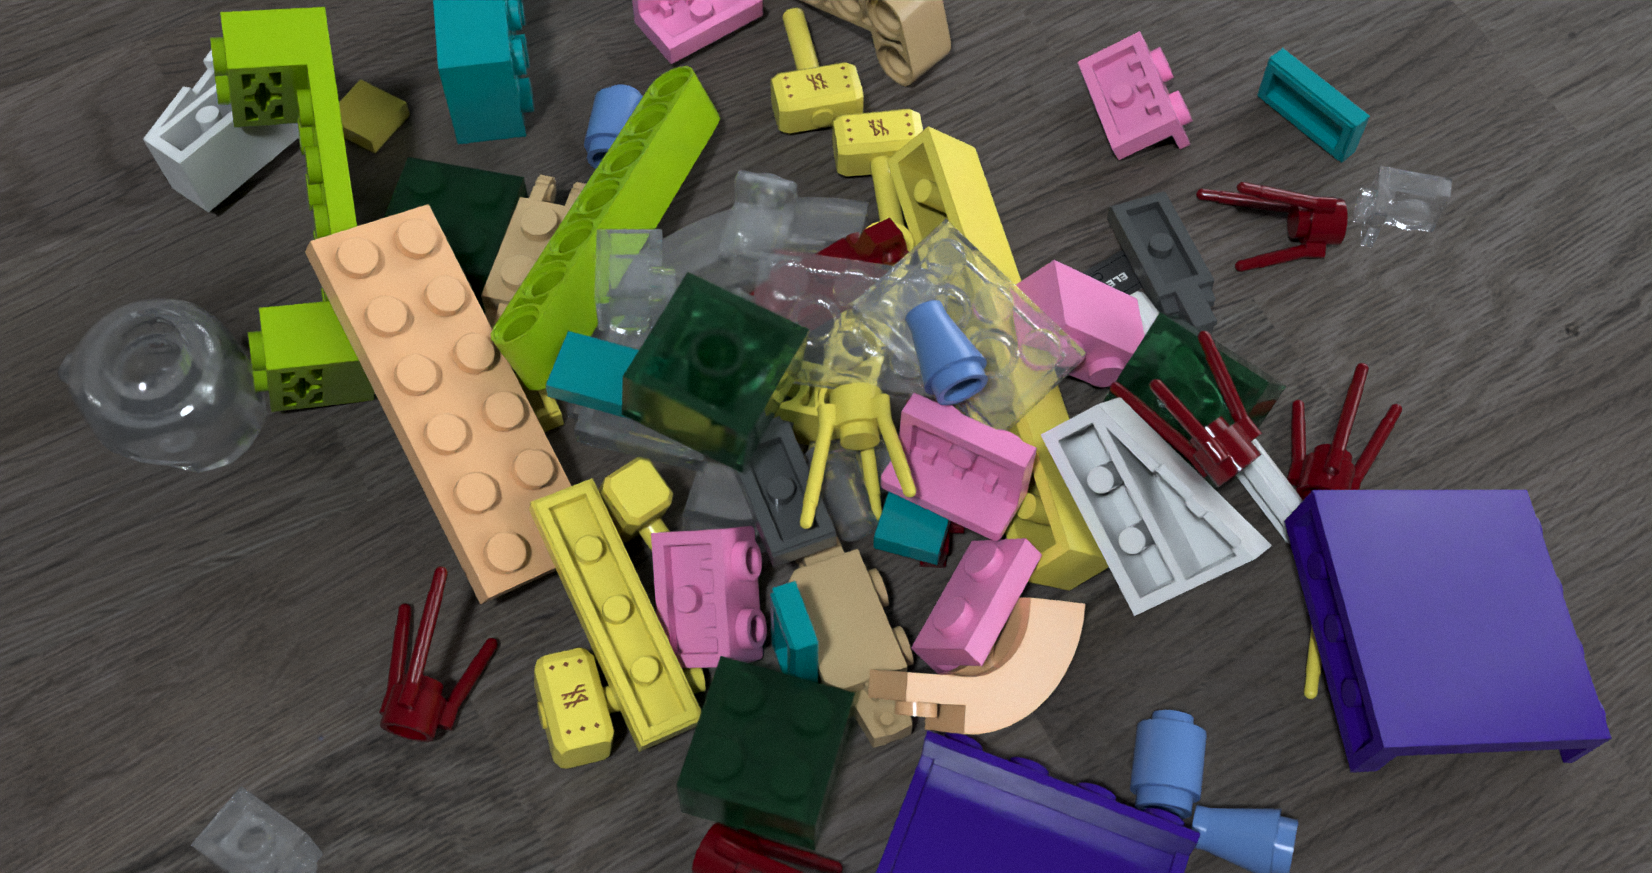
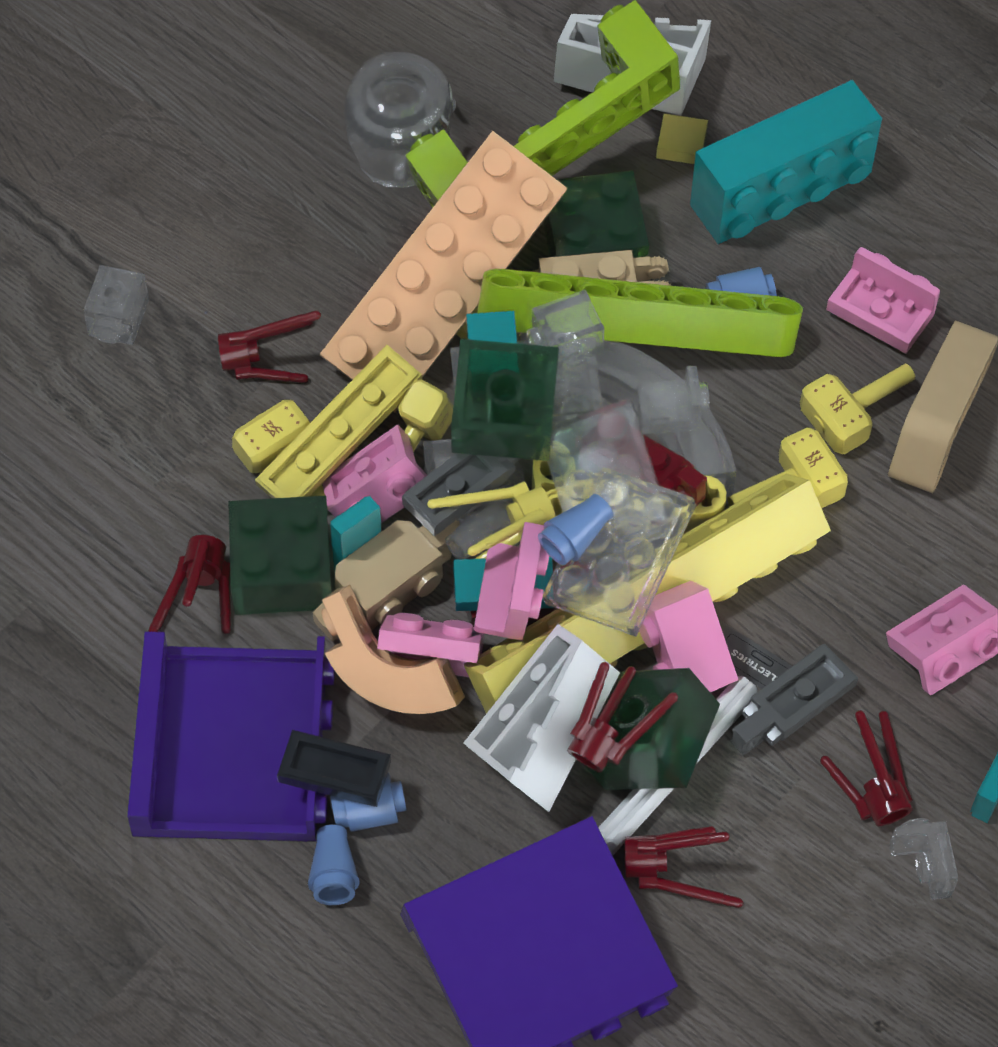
camera: 70 degrees right, 0 degrees up
none -> black tile [277,730,391,807]

